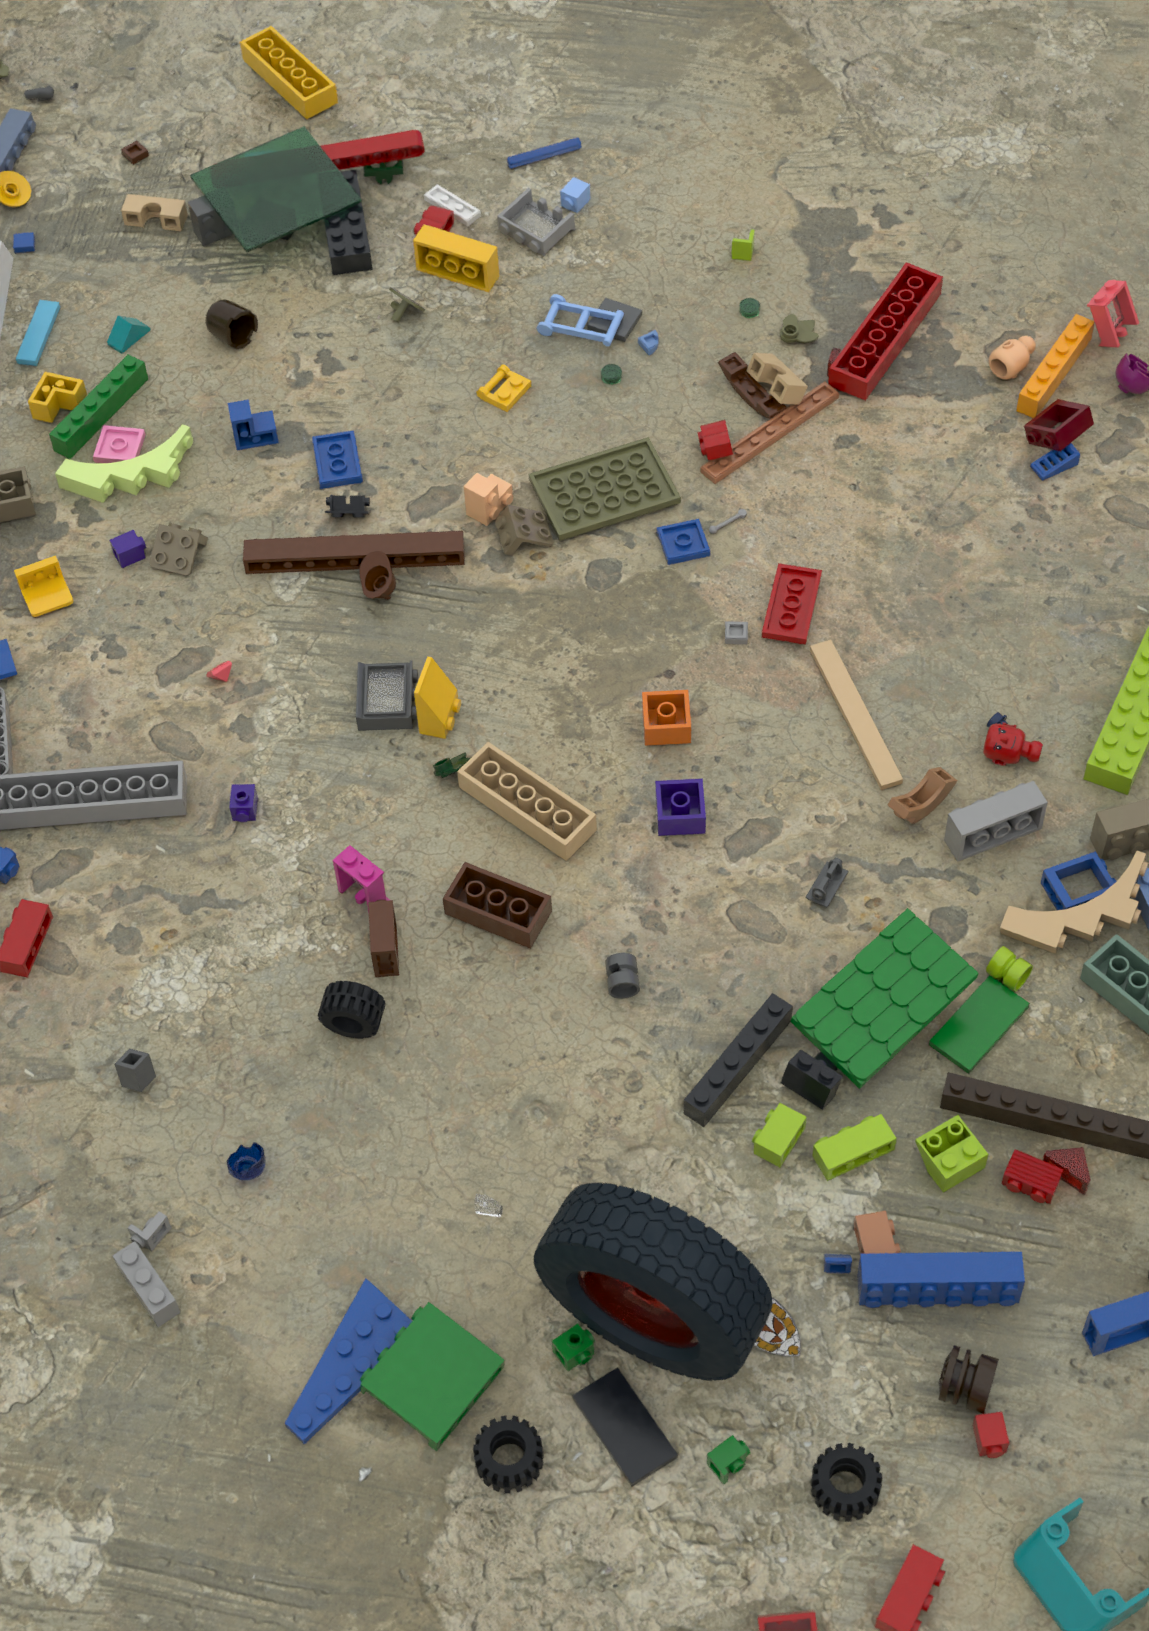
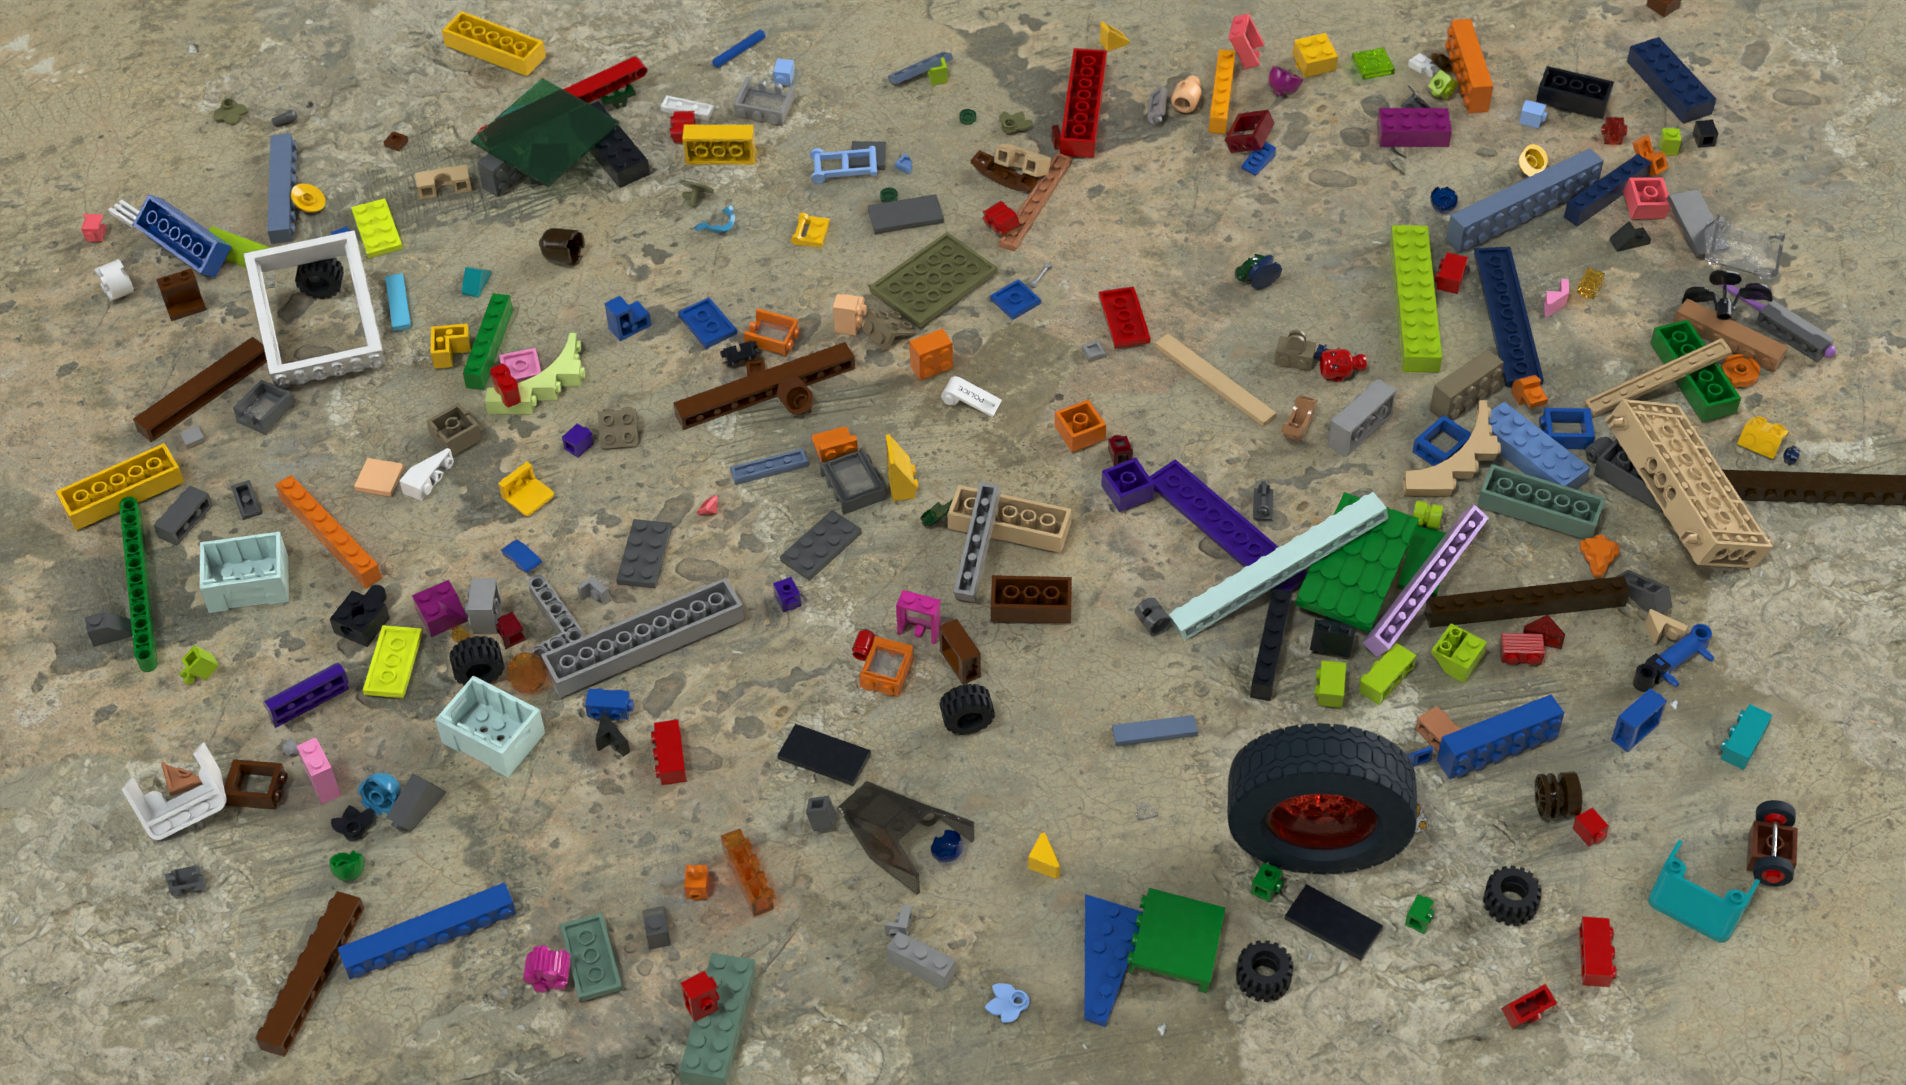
camera: 25 degrees left, 5 degrees down
none -> neon yellow plate [351,198,403,259]
none -> red brick [490,363,521,408]
none -> light grey bracket [577,576,610,605]
none -> dark grey plate [616,519,672,588]
none -> dark azure helmet [693,205,735,233]
none -> clear orange brick [721,828,776,917]
none -> sand blue tile [730,449,809,485]
none -> orange window [744,308,800,357]
none -> reddish brown tile [746,359,765,376]
none -> black tile [777,724,871,786]
none -> dark grey plate [780,510,862,581]
none -> orange bracket [812,427,858,462]
none -> clear smoke windscreen [838,781,974,895]
none -> red brick [852,630,875,661]
none -> orange window [859,636,914,697]
none -> dark grey tile [867,194,944,234]
none -> sand blue tile [887,51,953,84]
none -> orange brick [909,328,953,381]
none -> white door [941,376,1002,418]
none -> light grey brick [954,482,1001,603]
none -> light blue plate [985,983,1029,1023]
none -> yellow slope [1028,832,1060,879]
none -> yellow slope [1100,21,1130,52]
none -> dark red window [1108,435,1133,466]
none -> sand blue tile [1112,715,1198,746]
none -> light grey hinge [1148,86,1167,126]
none -> dark purple plate [1149,459,1308,591]
none -> light aqua brick [1169,492,1388,641]
none -> dark blue piece [1235,254,1282,290]
none -> dark tan brick [1274,330,1316,371]
none -> lavender brick [1363,505,1488,657]

